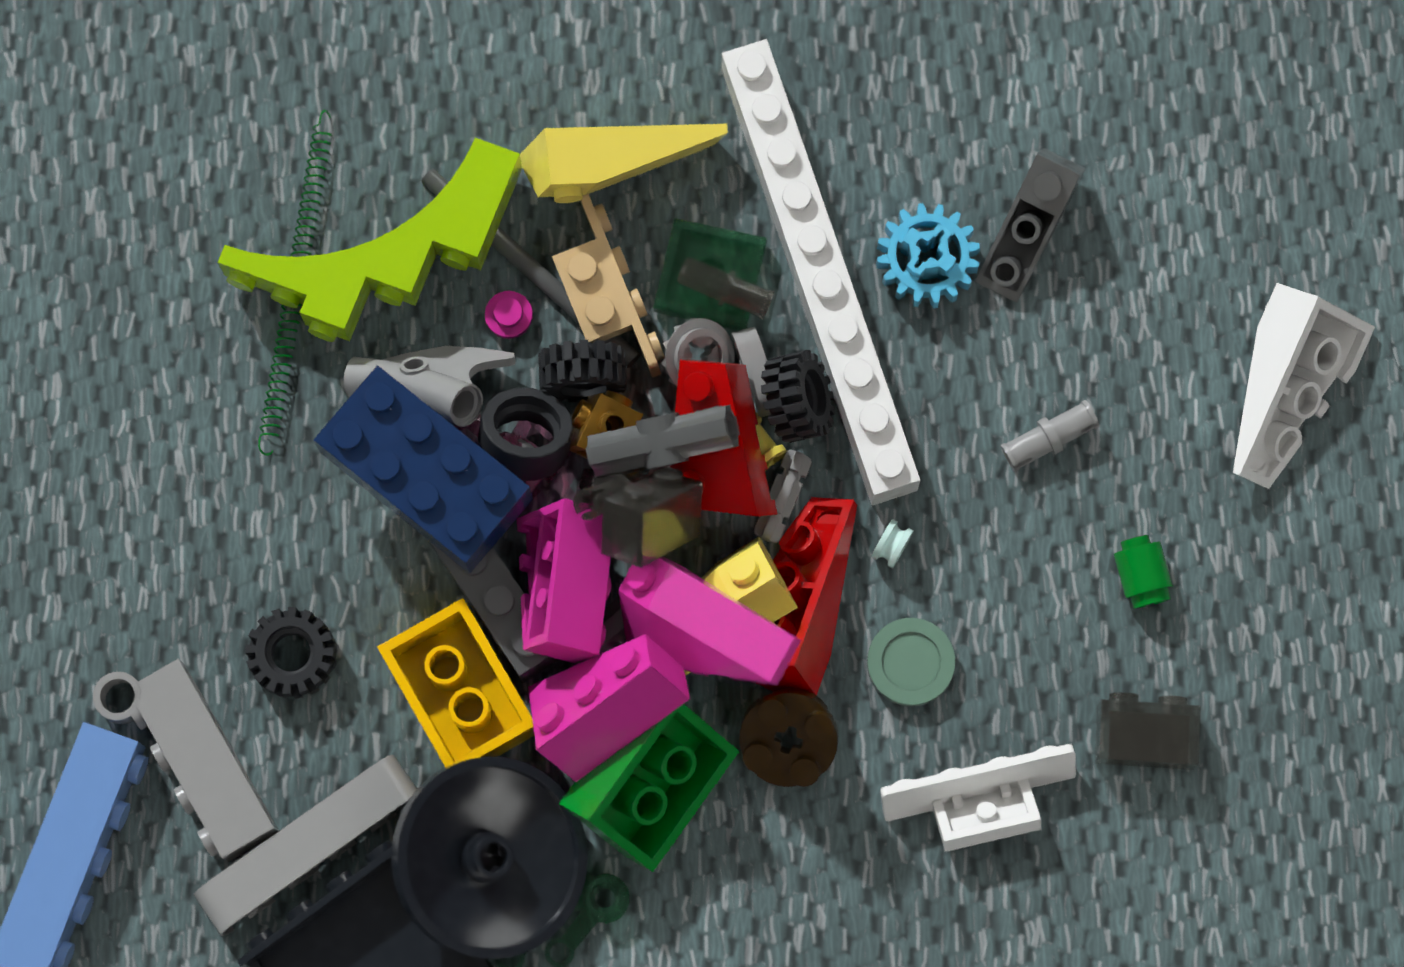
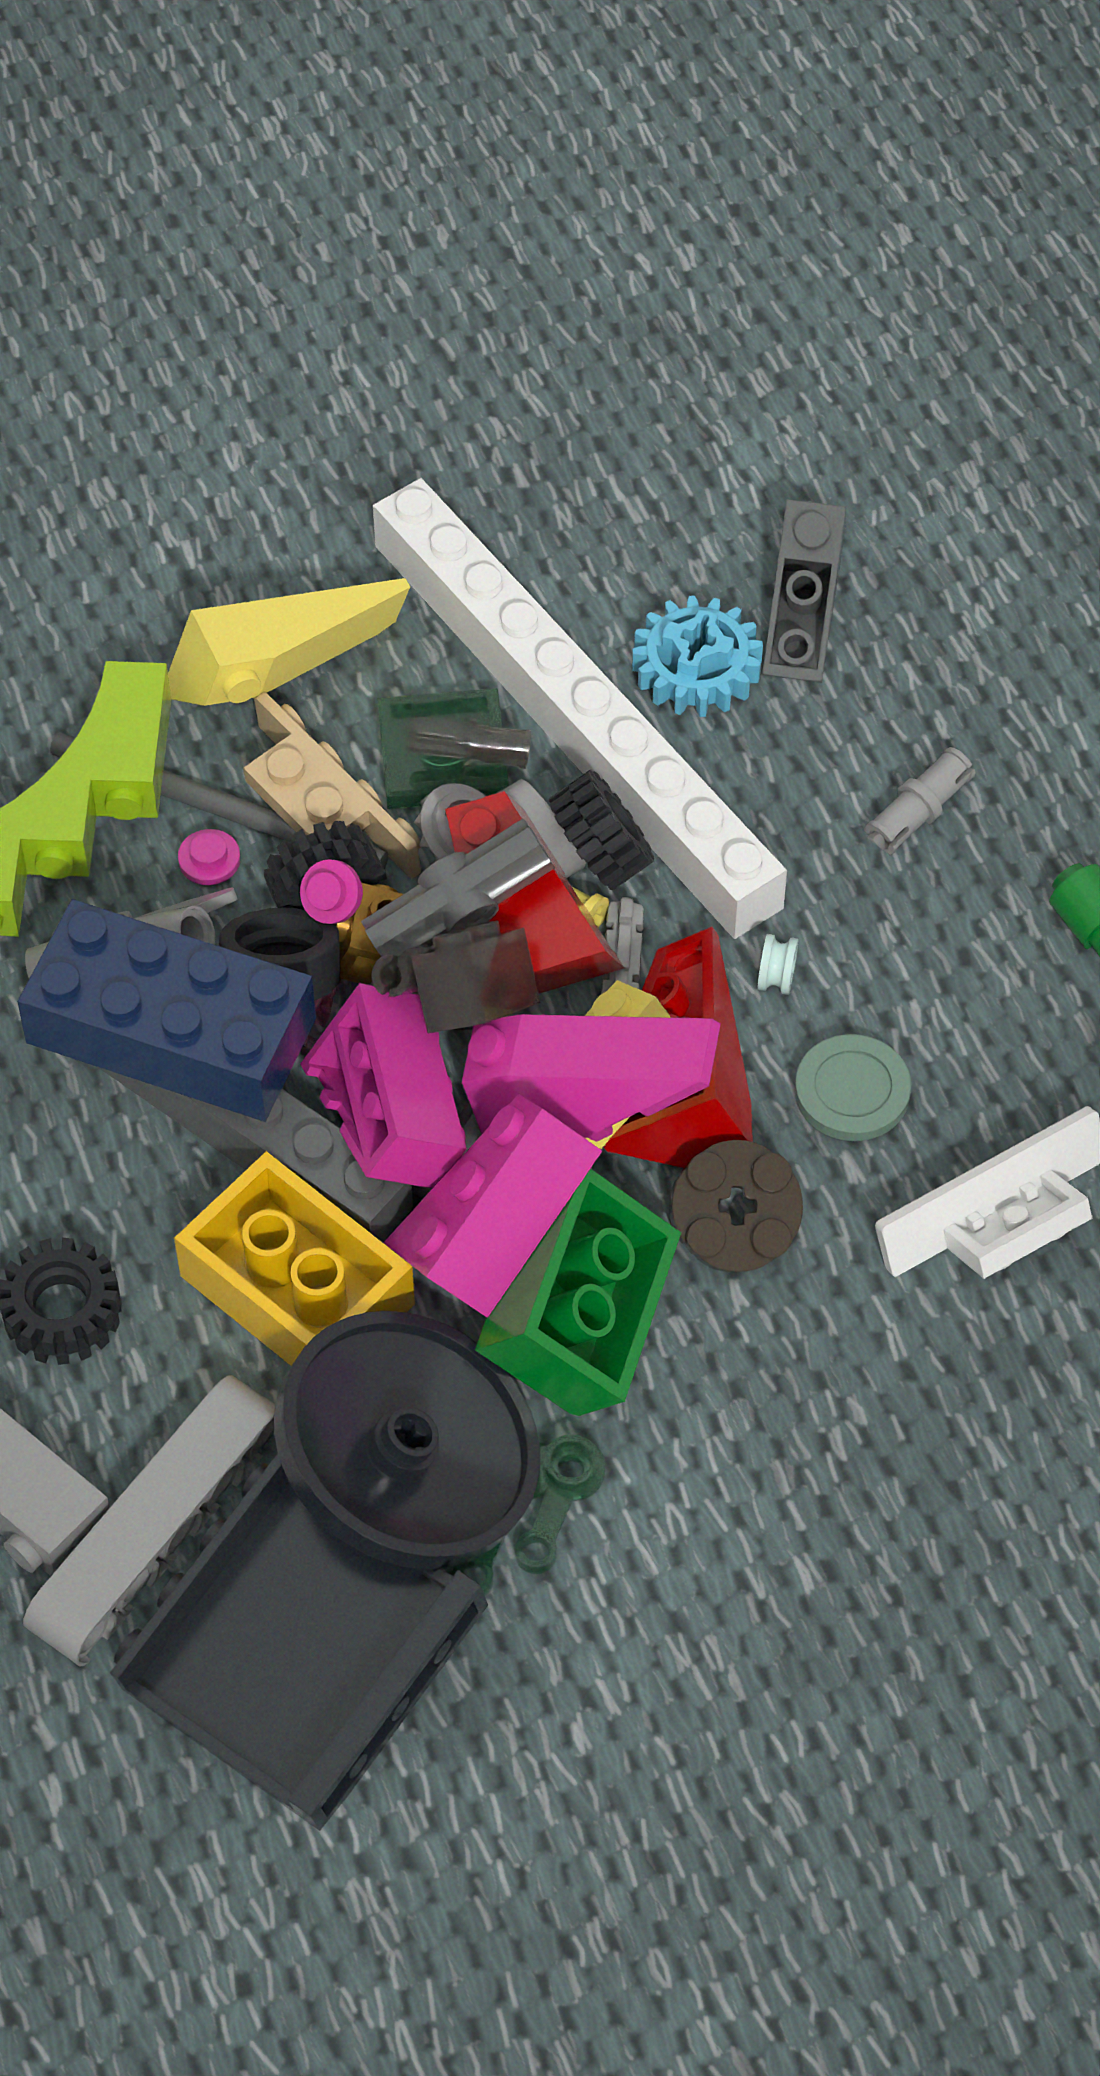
camera: 20 degrees left, 20 degrees down
none -> dark pink plate [300,860,363,924]

